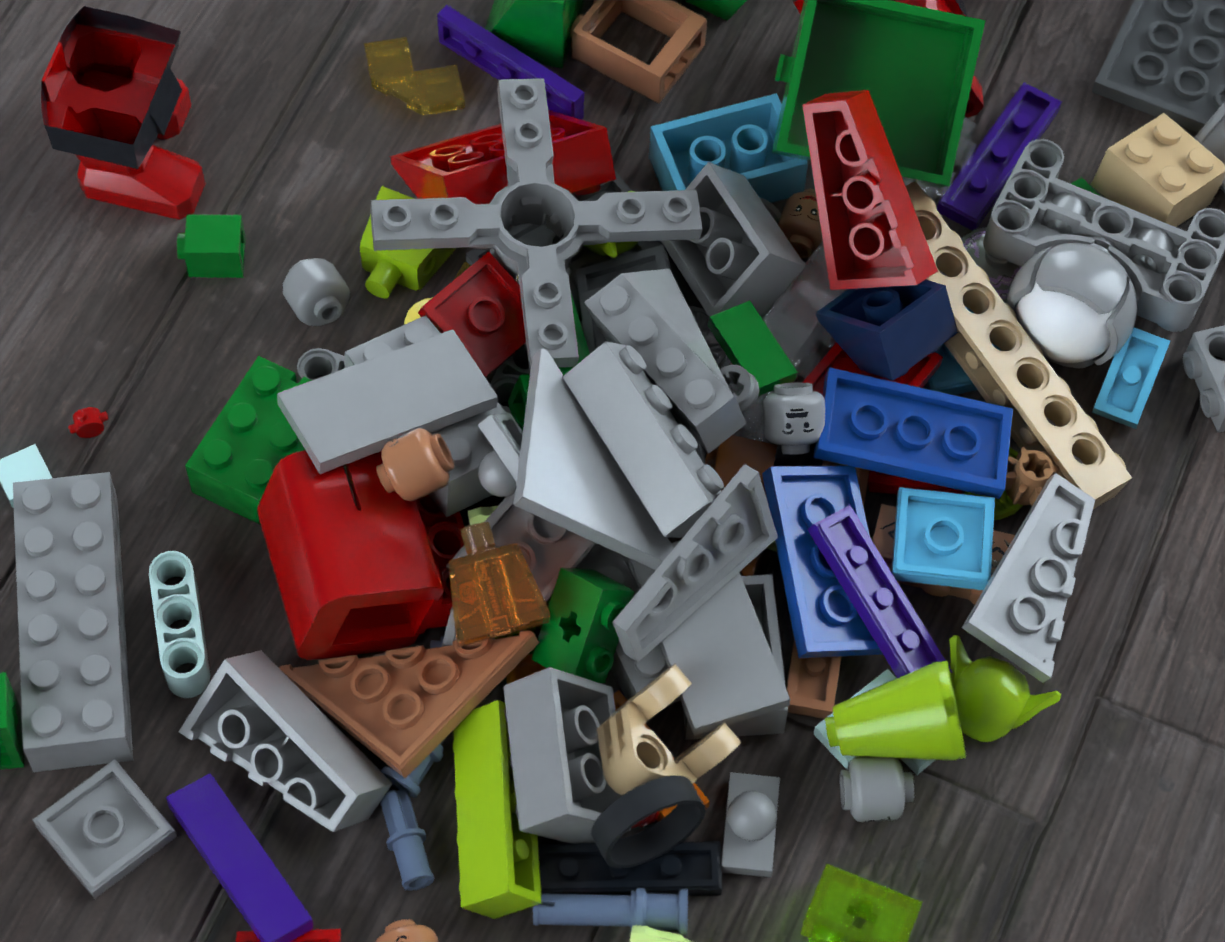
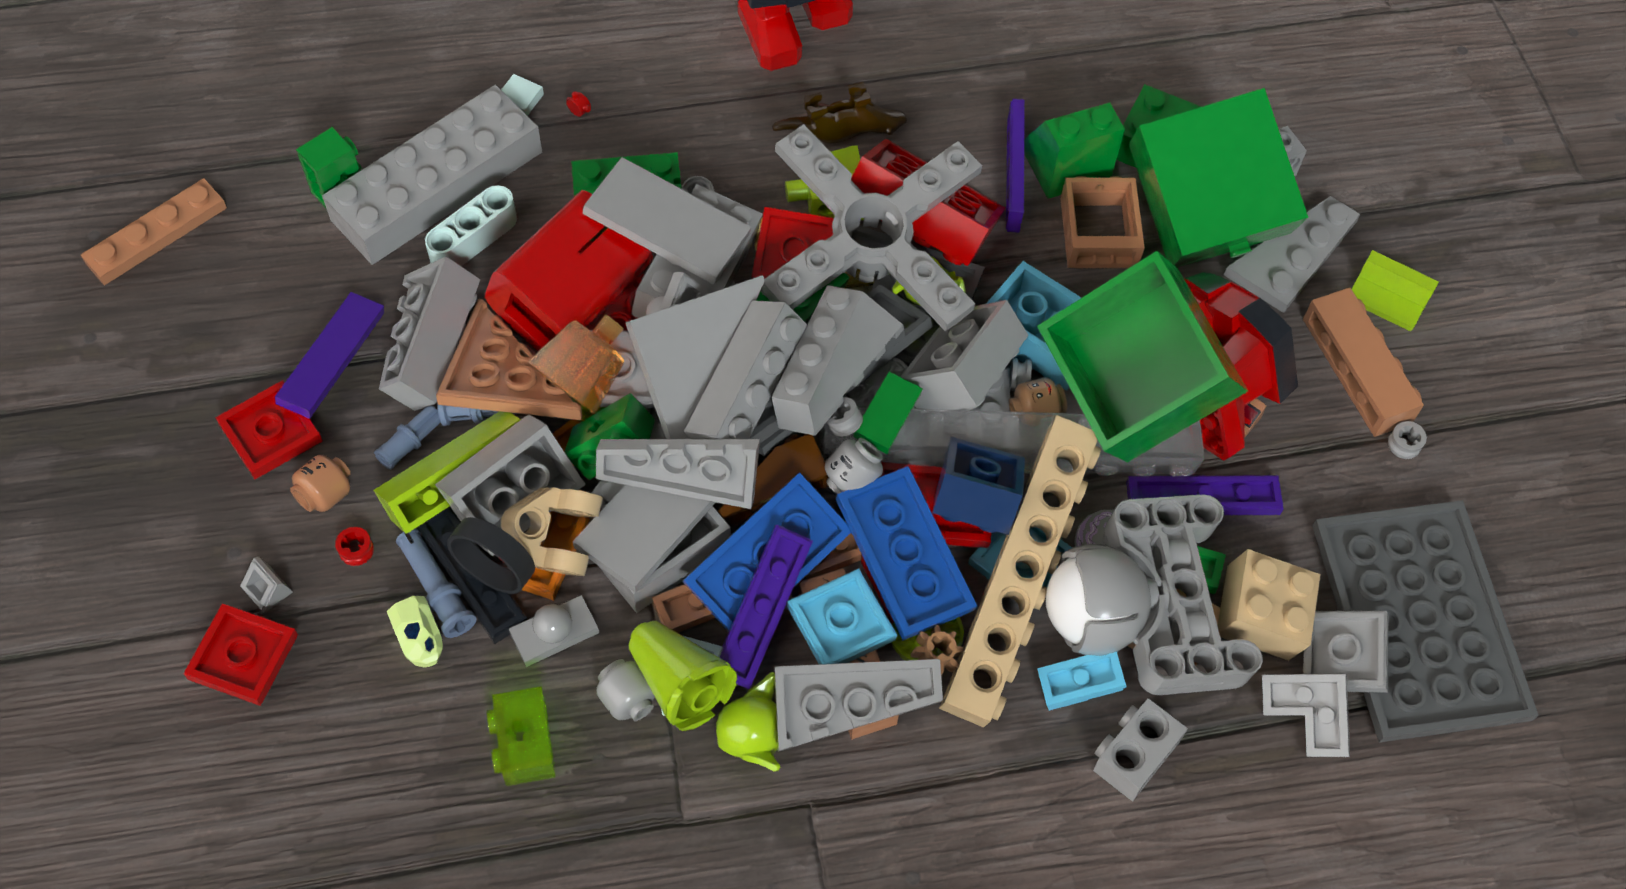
camera: 55 degrees right, 0 degrees up
light grey tile [33,759,177,899] -> none
green brick [177,214,246,278] -> none
light grey head [283,258,350,326] -> none
clear yellow tile [364,37,465,115] -> none
nougat head [377,428,455,501] -> none
red wedge [802,90,938,290] -> none
none -> dark brown animal [772,82,907,143]

